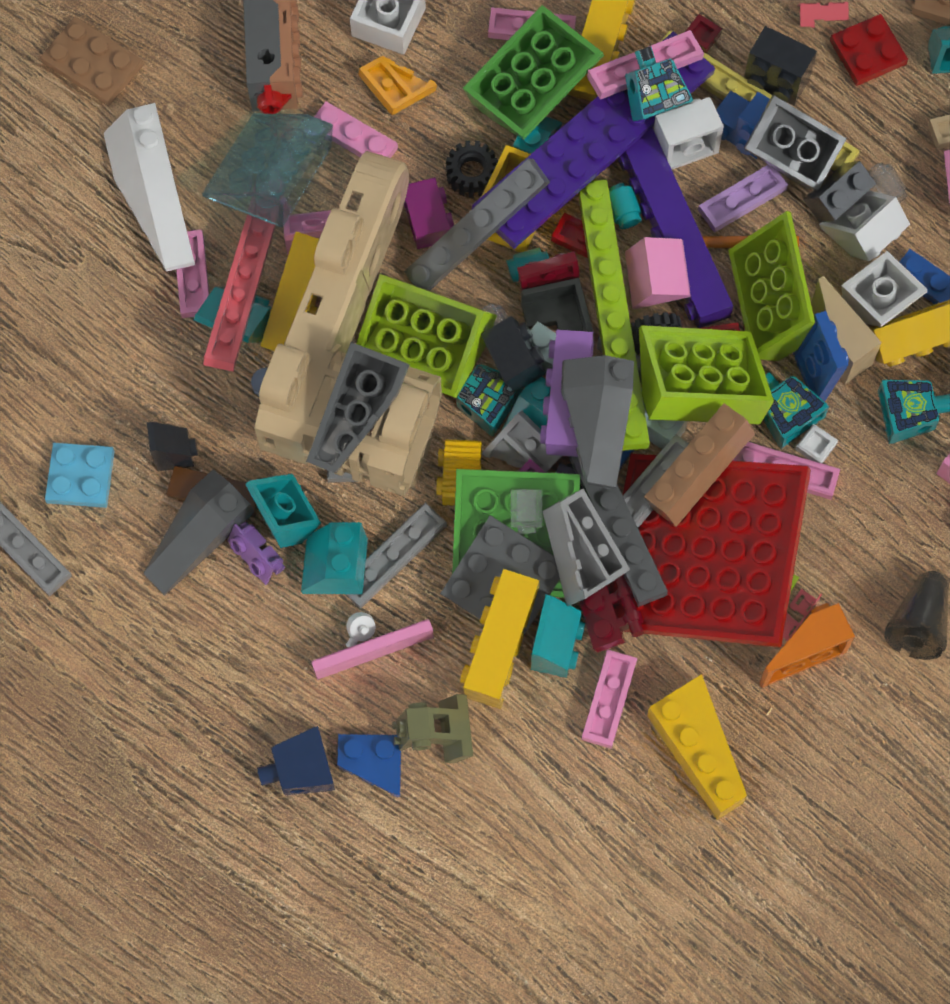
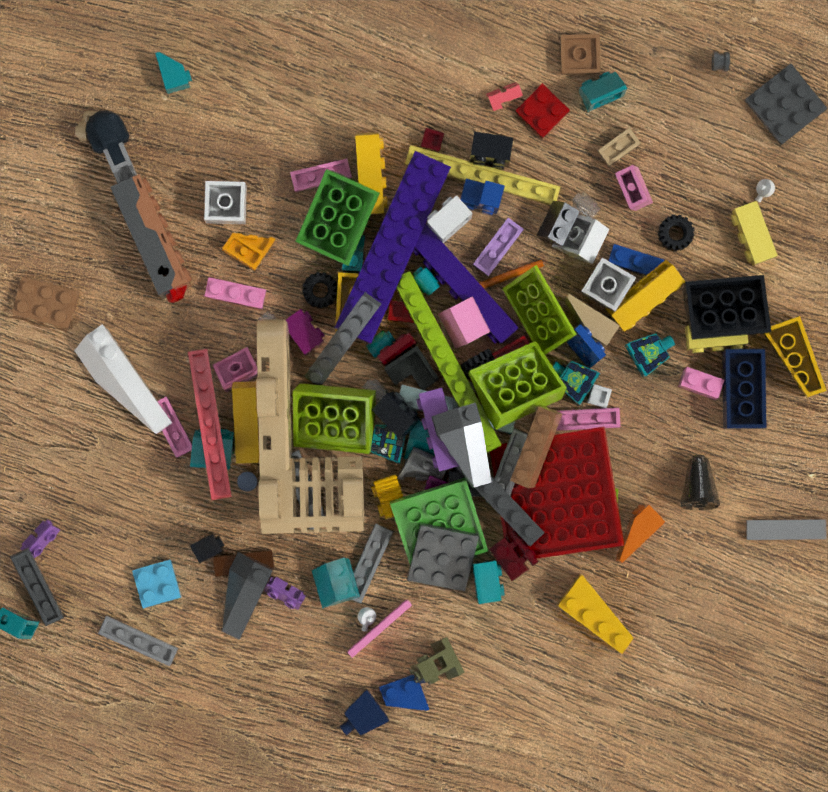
camera: 25 degrees left, 15 degrees up
clear light blue slope [202,113,333,228] -> none
teal slope [245,473,321,548] -> none
dark grey wedge [306,342,410,473] -> none
yellow wedge [460,569,539,709] -> none
clear brick [511,489,543,533] -> none
light grey wedge [543,489,630,606] -> none
bright pink plate [581,649,637,749] -> none
bright pink plate [587,30,704,100] -> none
torso [625,46,693,121] -> none
dark grey slope [744,95,847,191] -> none
coral piece [783,589,822,641] -> none

